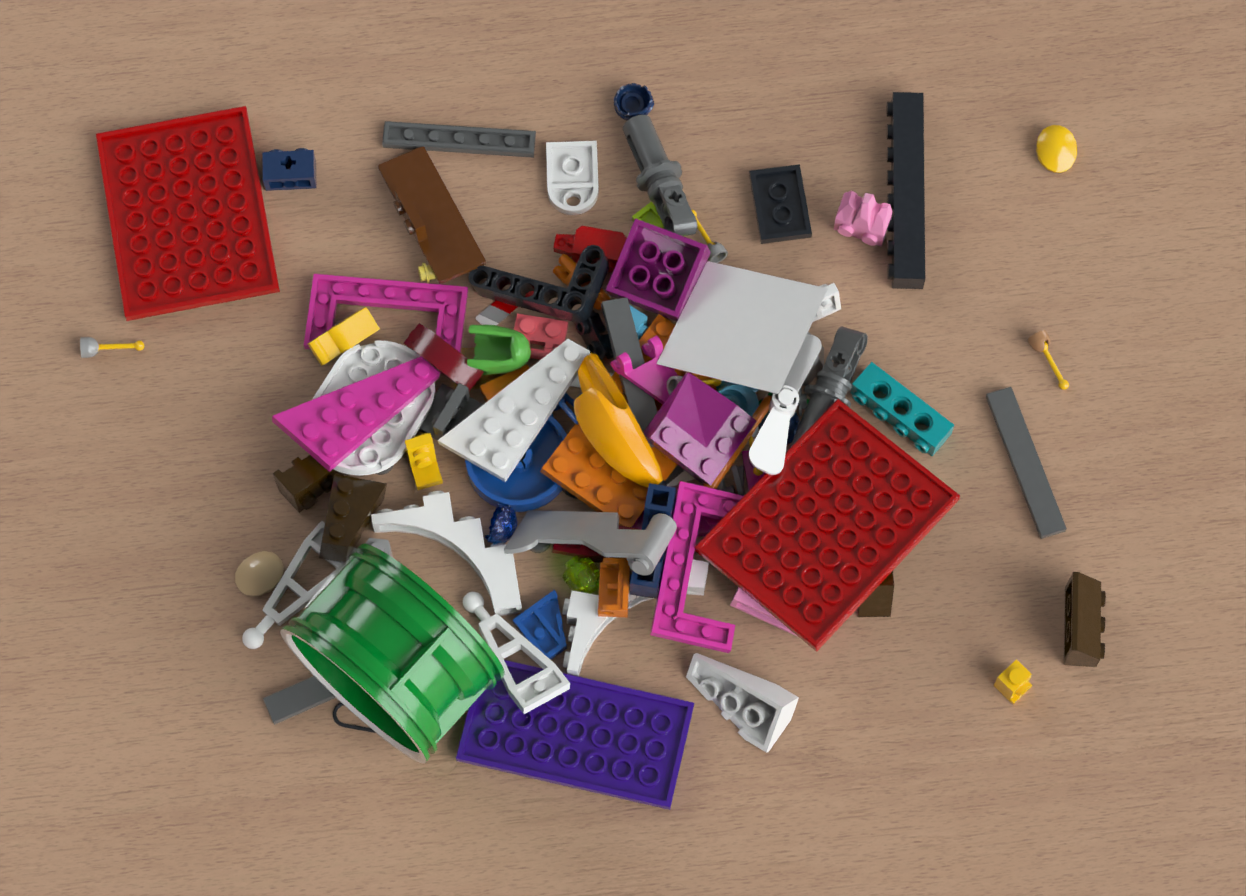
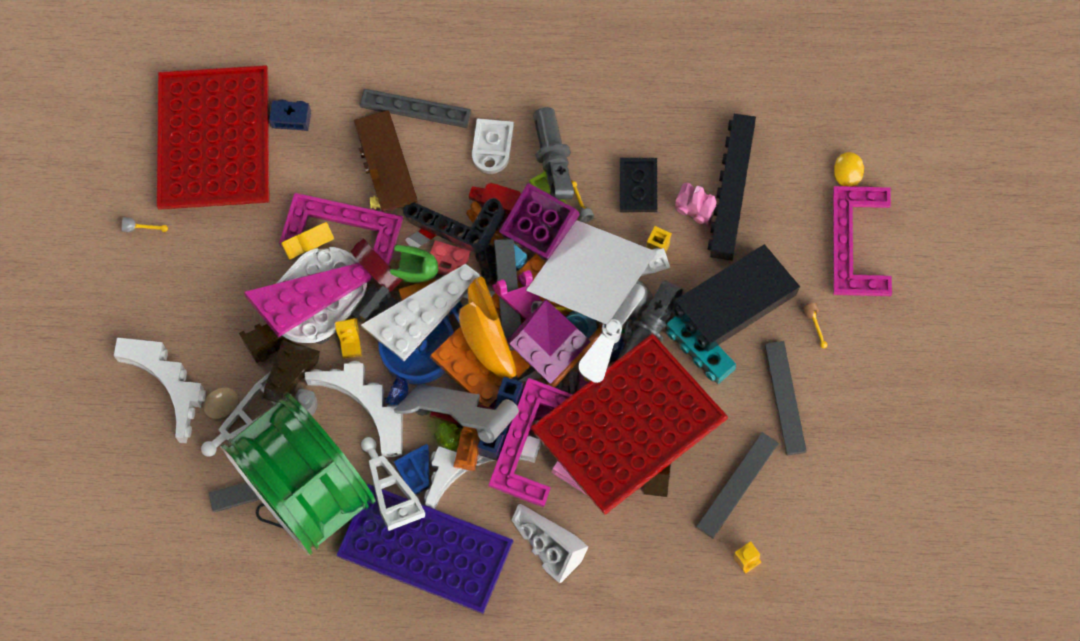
camera: 15 degrees right, 0 degrees up
dark blue hair [613,83,654,121] -> none
dark brown slope [1064,572,1106,667] -> none
none -> white arch [114,338,206,443]
none -> yellow brick [647,226,672,253]
none -> black brick [672,244,800,352]
none -> dark grey tile [697,432,779,539]
none -> dark pink plate [833,186,892,296]

